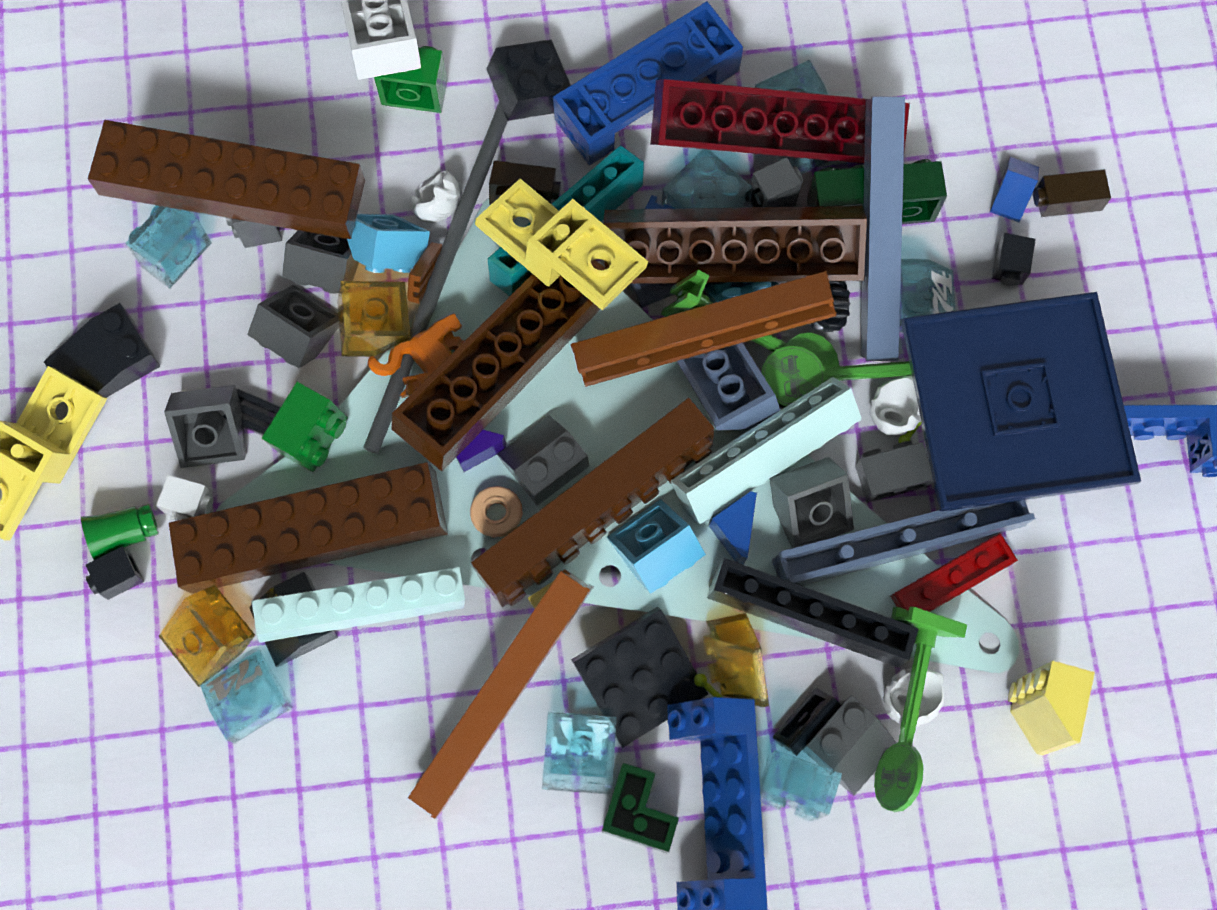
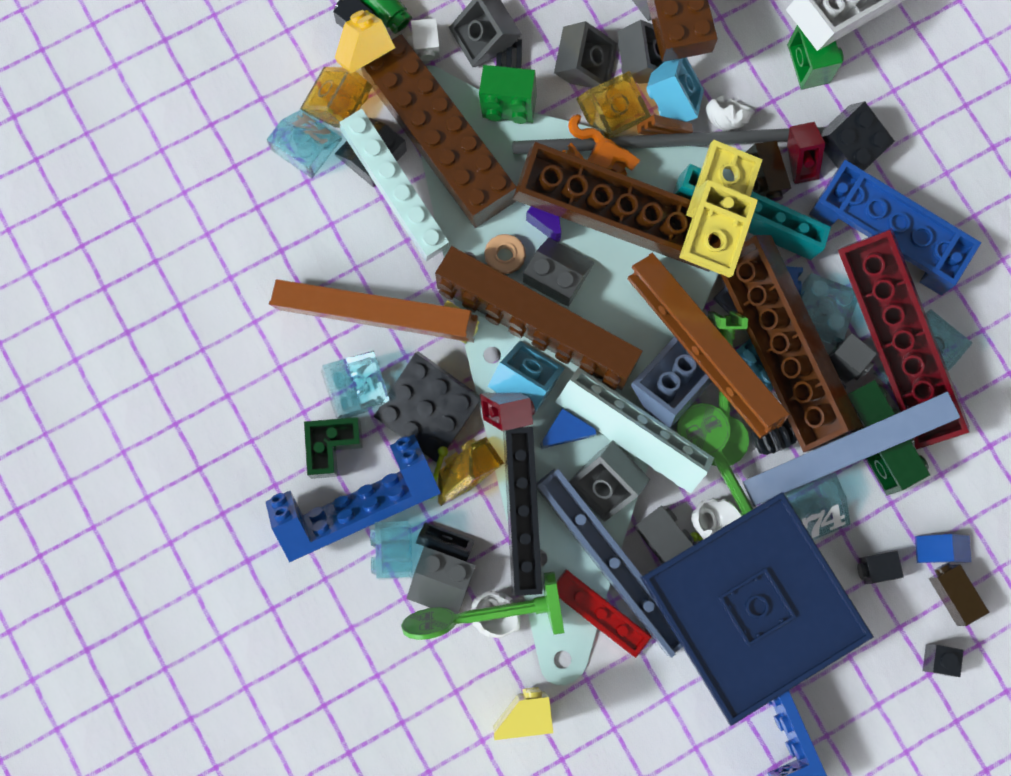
camera: 65 degrees right, 5 degrees up
none -> yellow slope [335,10,395,74]
none -> dark red slope [480,393,535,431]
none -> dark red slope [787,121,825,184]
none -> black brick [923,644,964,677]

